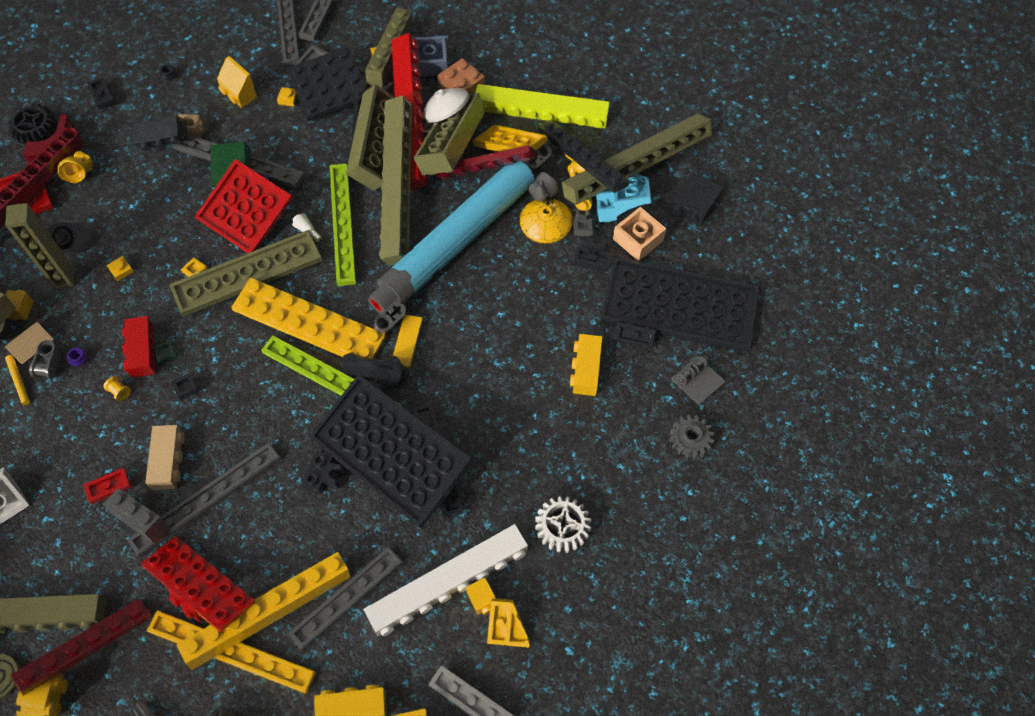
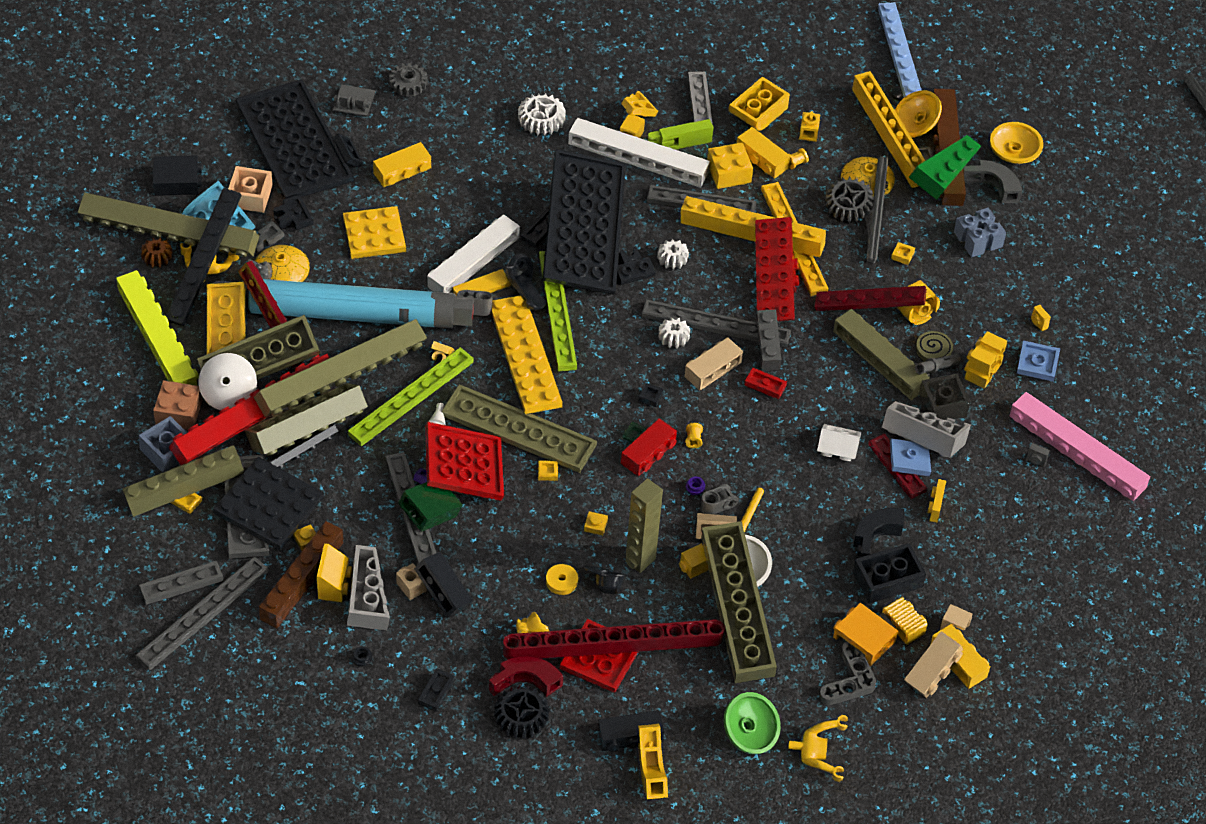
camera: 130 degrees left, 10 degrees down
none -> reddish brown gear [141,237,172,269]
none -> reddish brown brick [259,521,343,629]
none -> yellow plate [343,206,406,259]
none -> light grey wedge [347,545,390,630]
none -> white brick [427,215,520,293]
none -> yellow tile [431,341,455,361]
none -> yellow piece [546,564,578,595]
none -> lime hinge [648,119,713,150]
none -> white gear [657,239,689,270]
none -> white gear [658,317,690,349]
none -> yellow brick [707,143,753,189]

